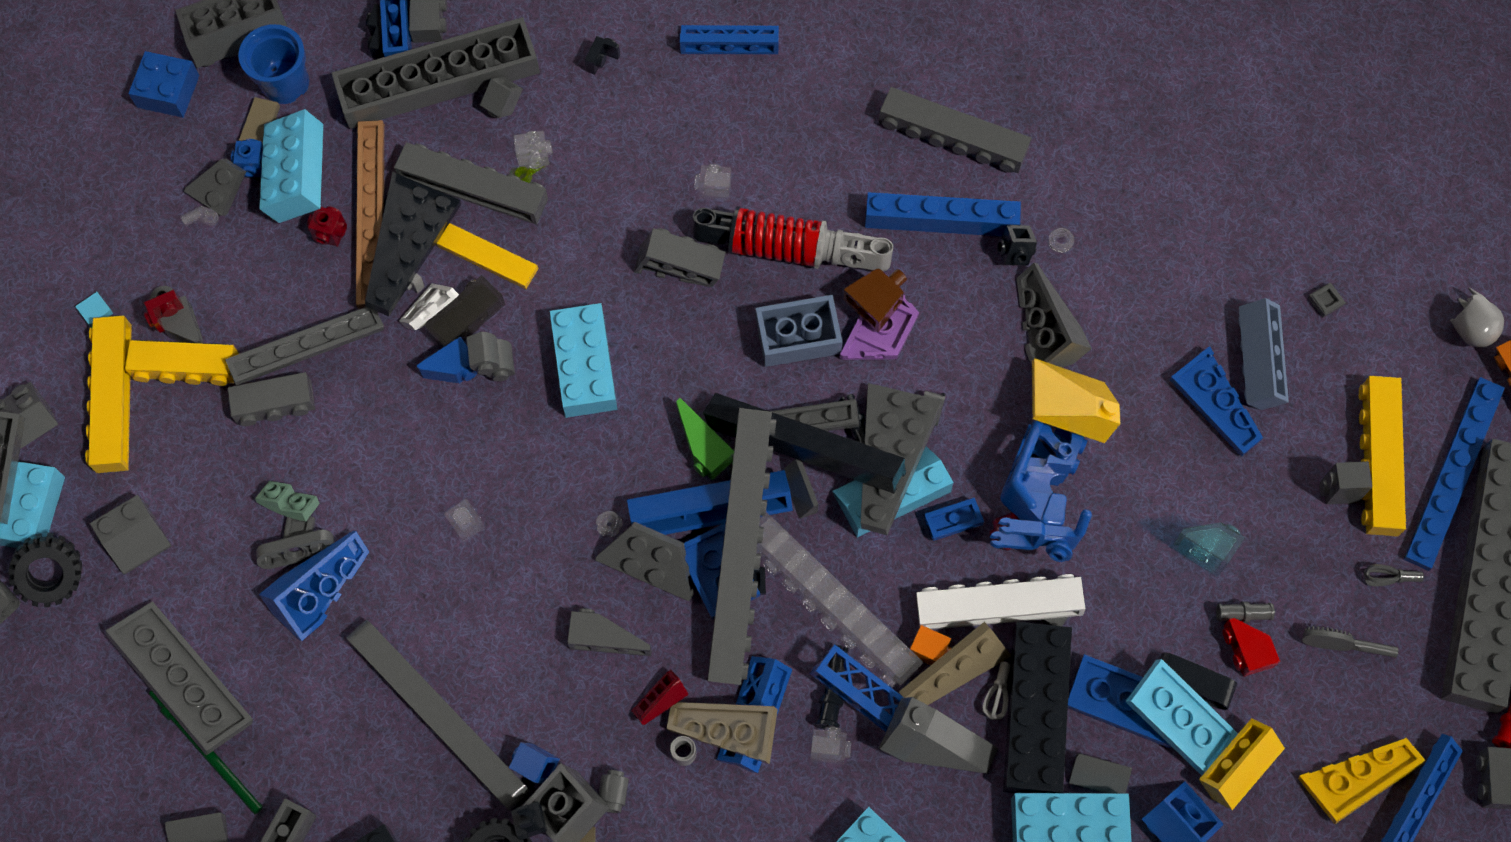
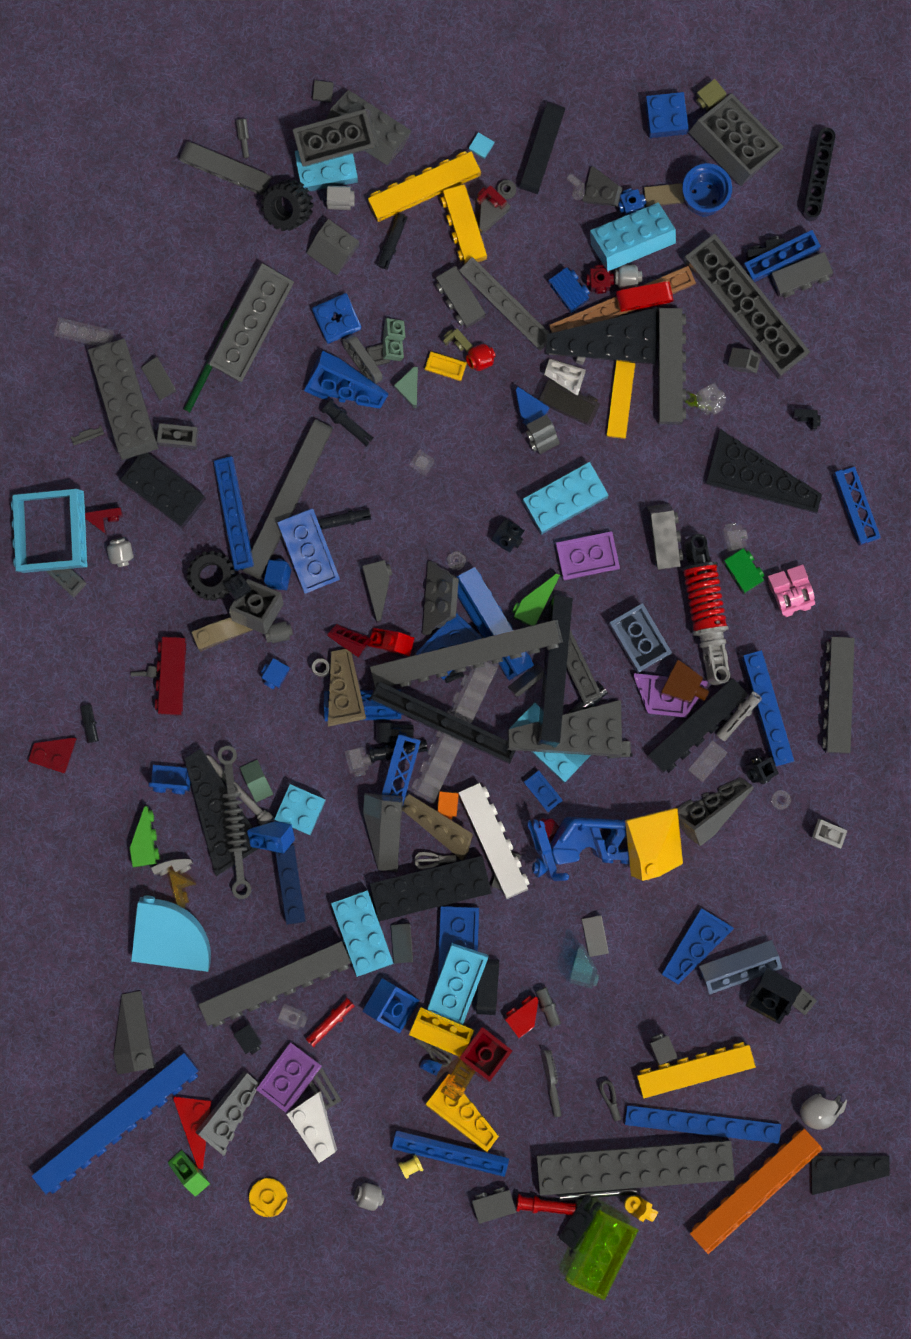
camera: 65 degrees right, 15 degrees up
none -> blue tile [214,456,254,571]
none -> blue brick [261,658,291,690]
none -> blue plate [277,508,340,594]
none -> blue brick [312,293,361,344]
none -> black pin [317,508,372,530]
none -> black pin [321,399,374,447]
none -> light grey brick [327,186,355,210]
none -> red slope [368,628,415,656]
none -> black tile [369,682,516,764]
none -> black piece [376,723,414,743]
none -> black pin [377,213,408,270]
none -> sand green slope [394,367,418,408]
none -> dark grey piece [415,1038,452,1067]
none -> blue tile [420,1060,442,1076]
none -> yellow tile [425,351,467,381]
none -> clear yellow slope [441,1059,474,1102]
none -> olive bracket [443,328,472,353]
none -> dark red slope [459,1027,513,1082]
none -> red head [466,343,495,371]
none -> black brick [491,518,525,553]
none -> black beam [520,102,566,194]
none -> blue brick [548,267,590,314]
none -> medium lavender plate [556,531,620,581]
none -> light grey slope [582,915,609,957]
none -> light grey head [614,264,642,289]
none -> red beam [616,282,674,312]
none -> black brick [647,678,748,773]
none -> clear plate [688,741,727,782]
none -> olive brick [696,79,727,112]
none -> black wing [706,429,822,514]
none -> light grey pin [717,692,762,741]
none -> green brick [723,548,764,594]
none -> black brick [745,968,801,1024]
none -> bright pink hips [768,565,815,617]
none -> light grey slope [812,819,847,849]

